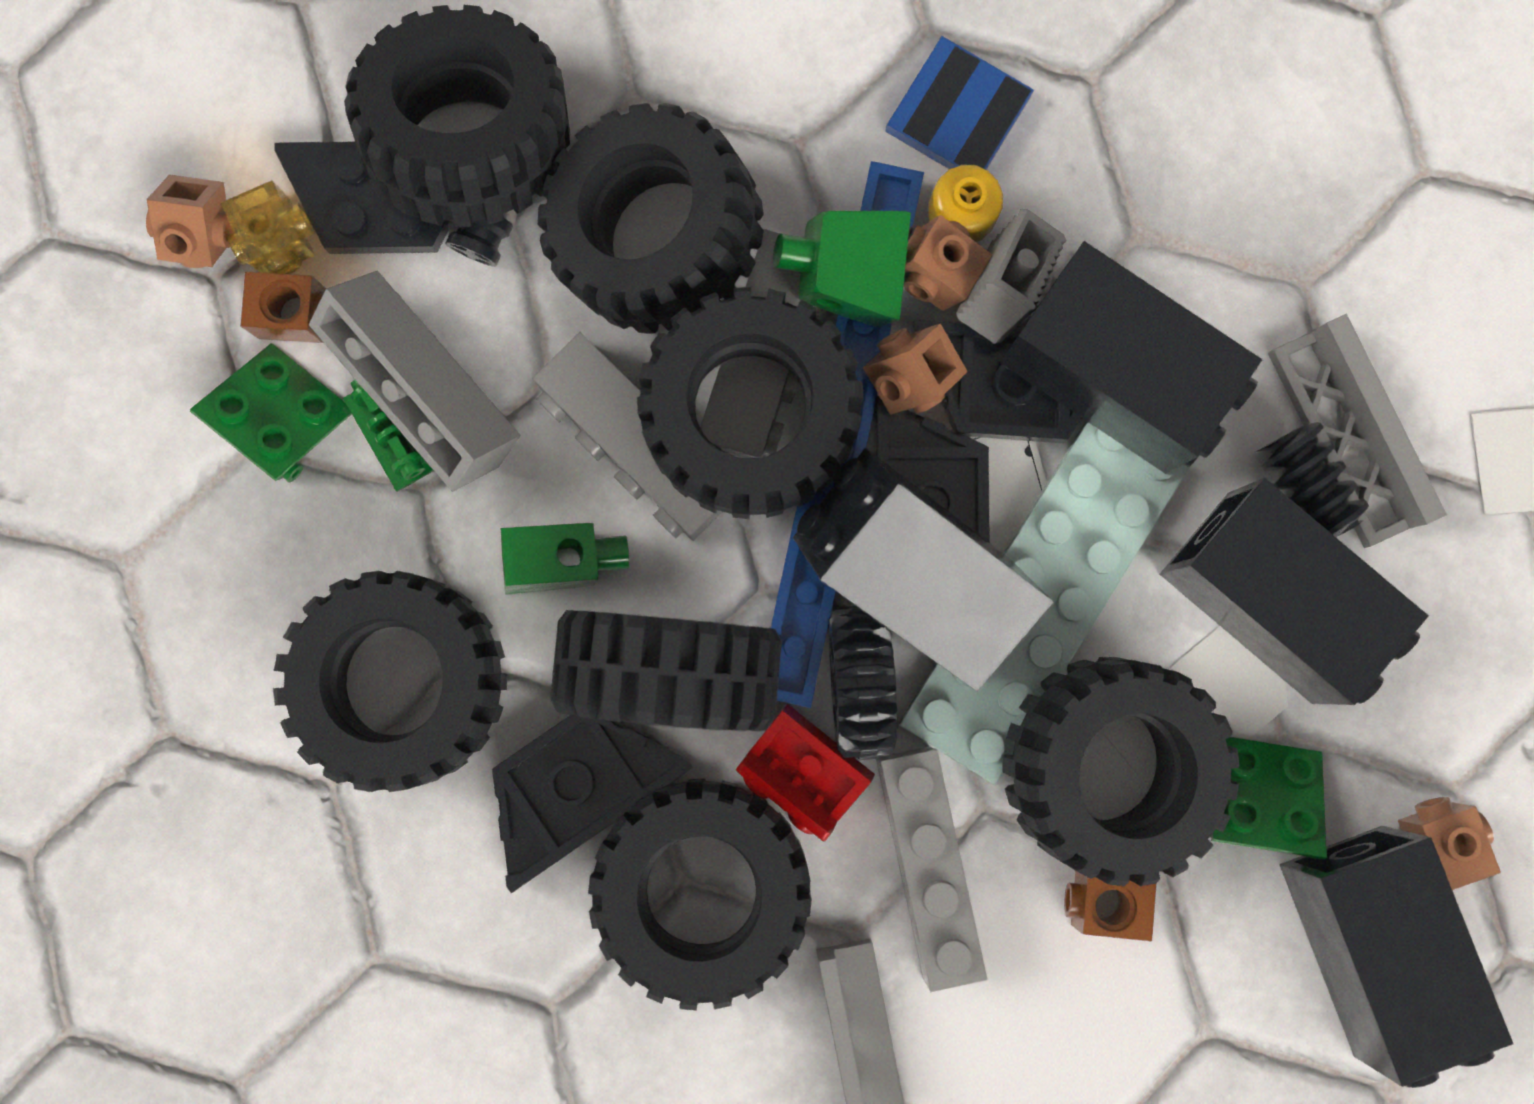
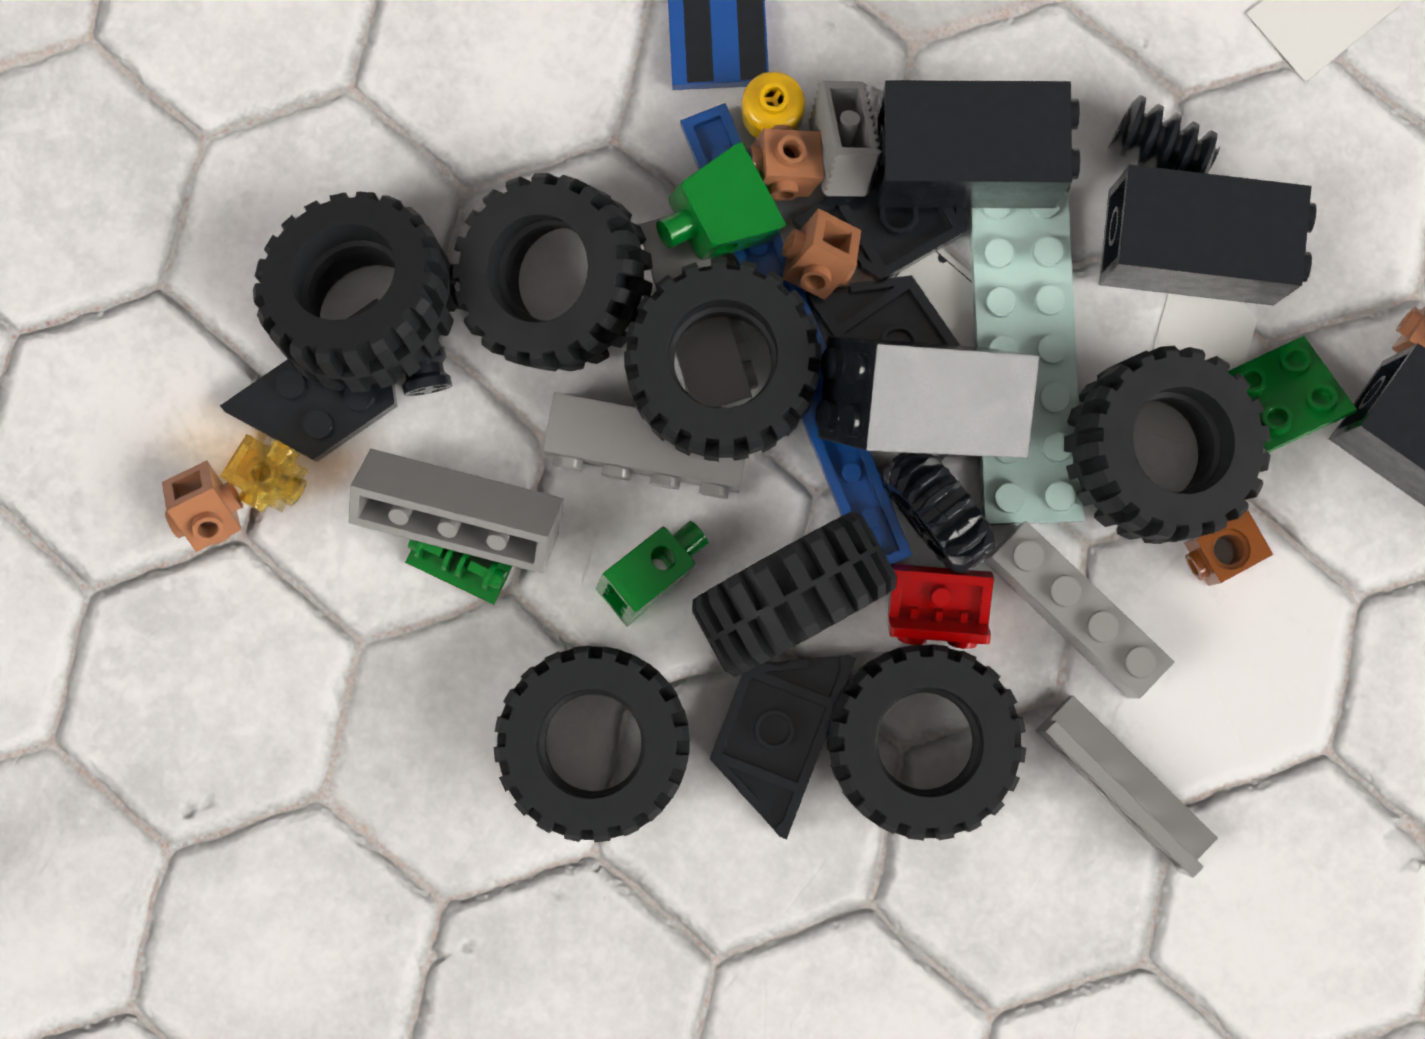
camera: 30 degrees left, 0 degrees up
green hinge [190,343,352,483] -> none
dark orange brick [240,272,326,343] -> none
light grey fence [1268,313,1447,548] -> none

